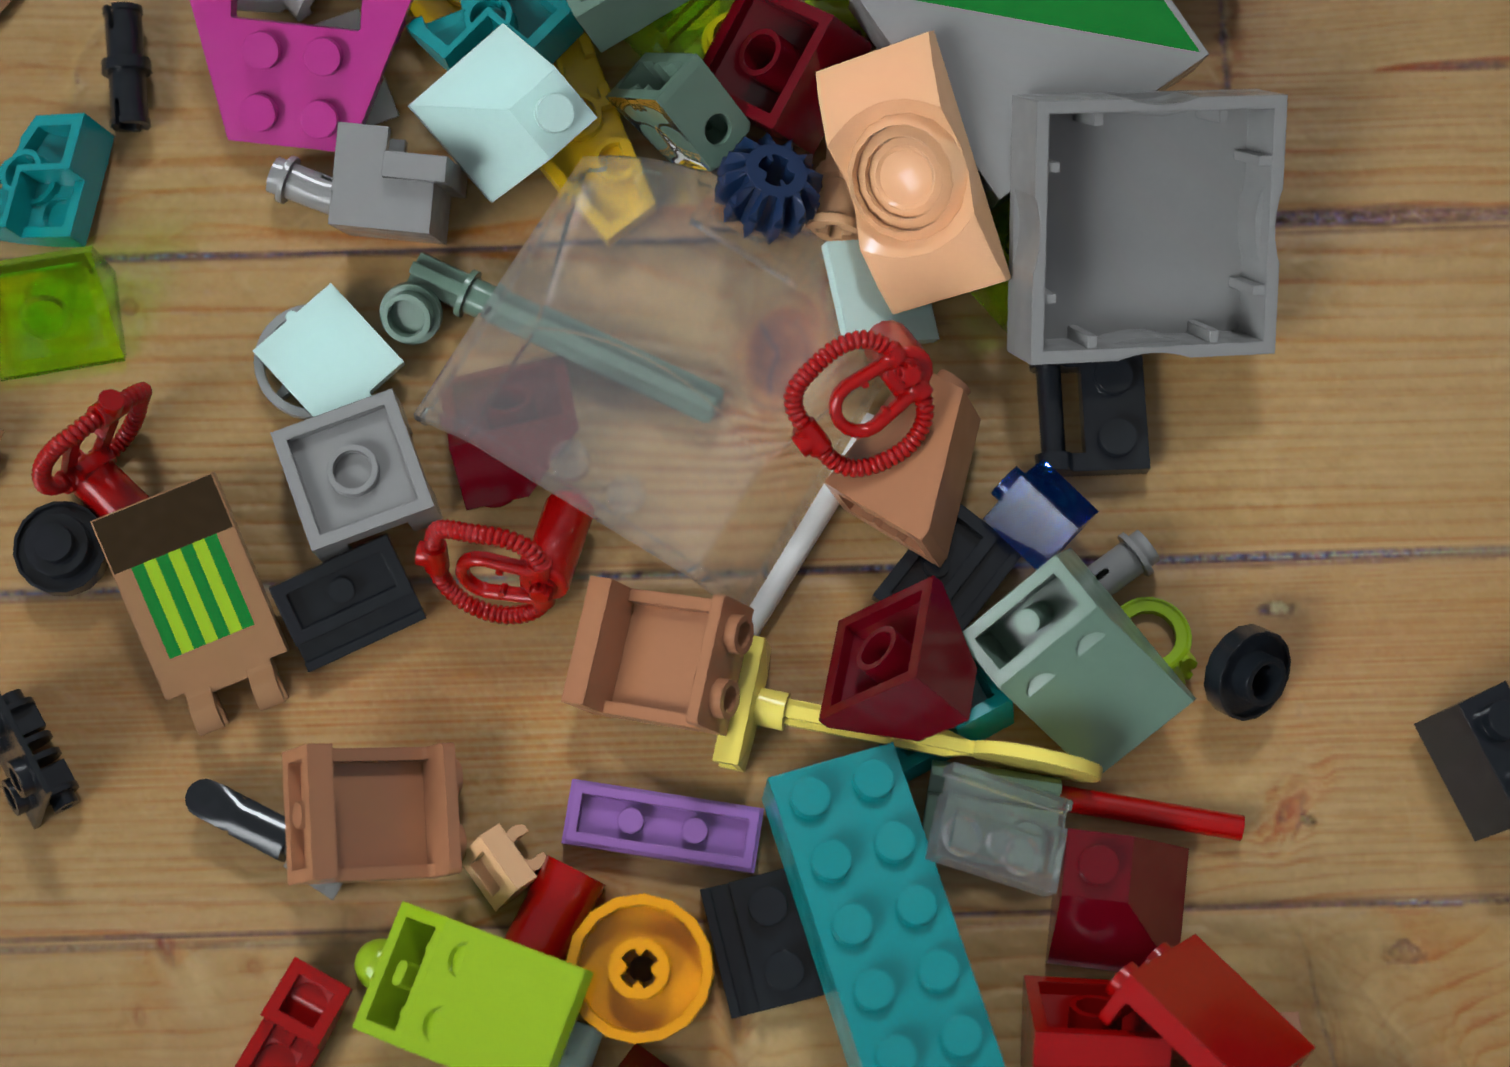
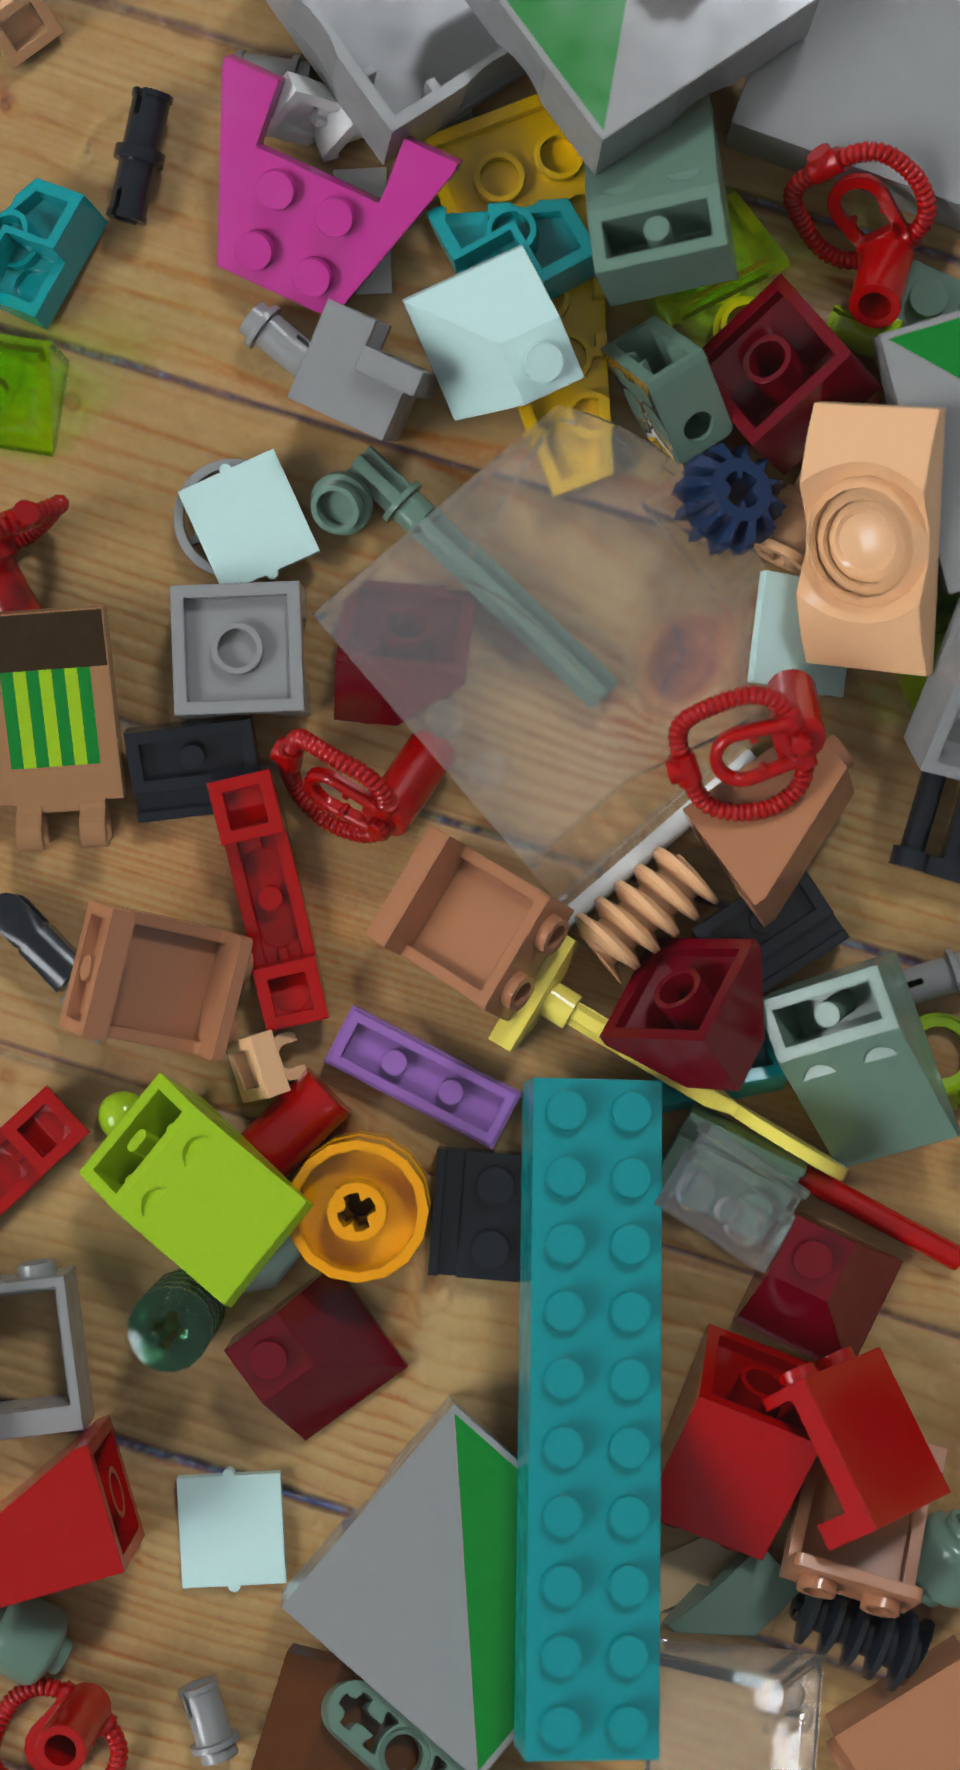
camera: 20 degrees right, 10 degrees up
clear blue brick [983,459,1099,570] -> none
none -> red slope [206,769,330,1031]
none -> light nougat piece [574,847,719,984]

